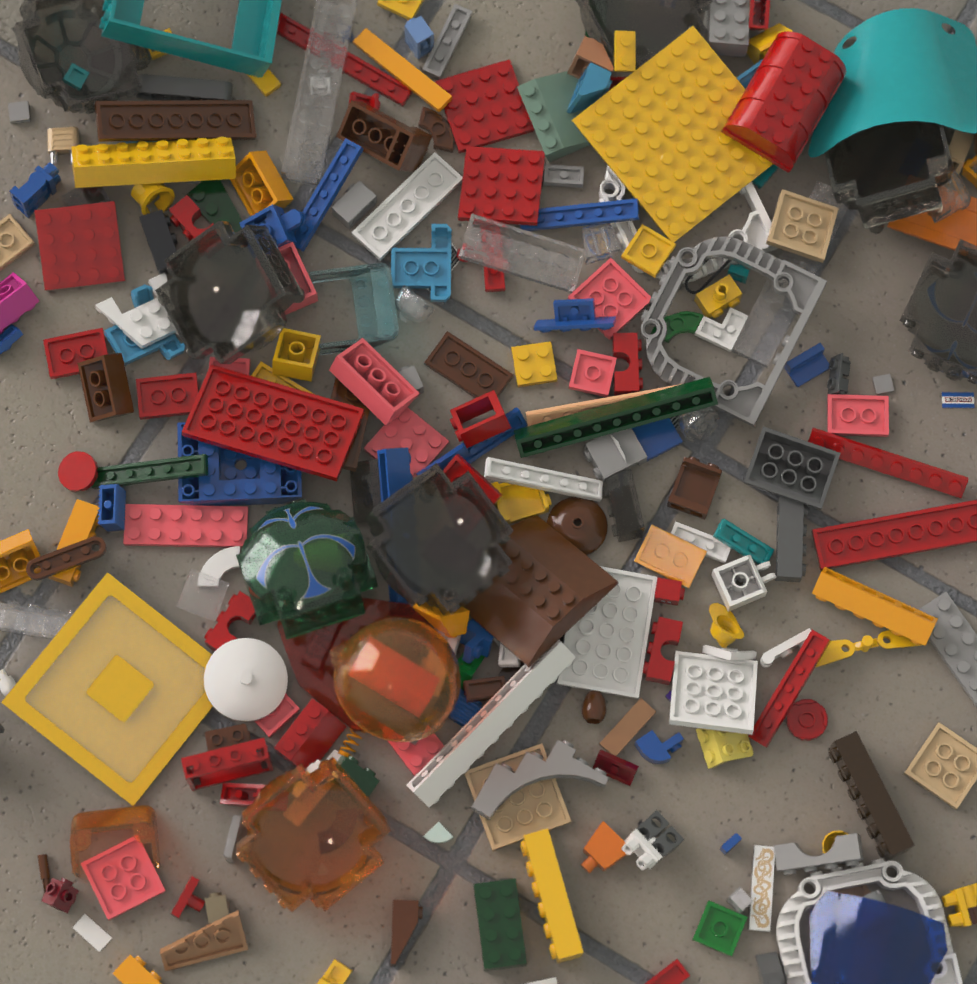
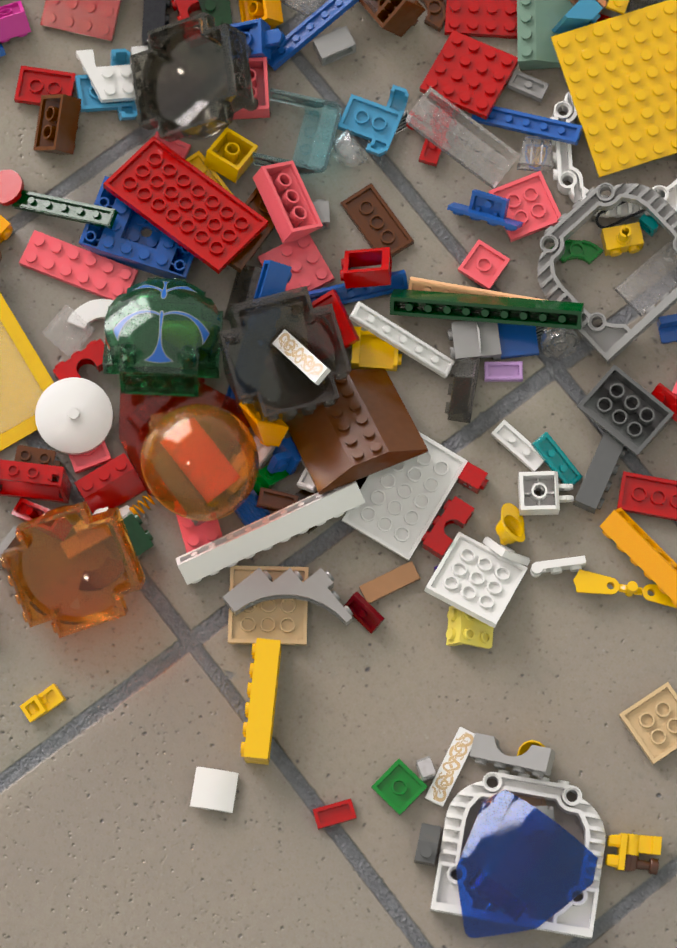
camera: 25 degrees right, 0 degrees up
blue brick [97,484,126,531] -> none
red plate [136,372,199,420] -> none
white plate [352,152,463,261] -> none
reddish brown slope [391,900,423,966] -> none
light aqua tile [423,822,453,843] -> none
dark green brick [473,879,527,972] -> none
yellow plate [511,341,557,387] -> none
reddish brown dish [547,497,608,555] -> none
orange torso [581,821,627,874] -> none
reddish brown animal [582,690,607,724] -> none
red arch [612,333,643,396] -> none
yellow tile [621,224,676,278] -> none
hips [622,810,685,870] -> none
light orange tile [634,524,707,588] -> none
blue brick [634,730,684,764] -> none
reddish brown panel [667,456,722,520] -> none
white plate [695,307,748,352] -> none
blue tile [720,833,742,855] -> none
red plate [748,630,831,748] -> none
red tile [786,699,828,741] -> none
dark brown brick [828,731,914,861] -> none
none -> white tile [272,329,331,385]
none -> lavender tile [484,361,523,382]

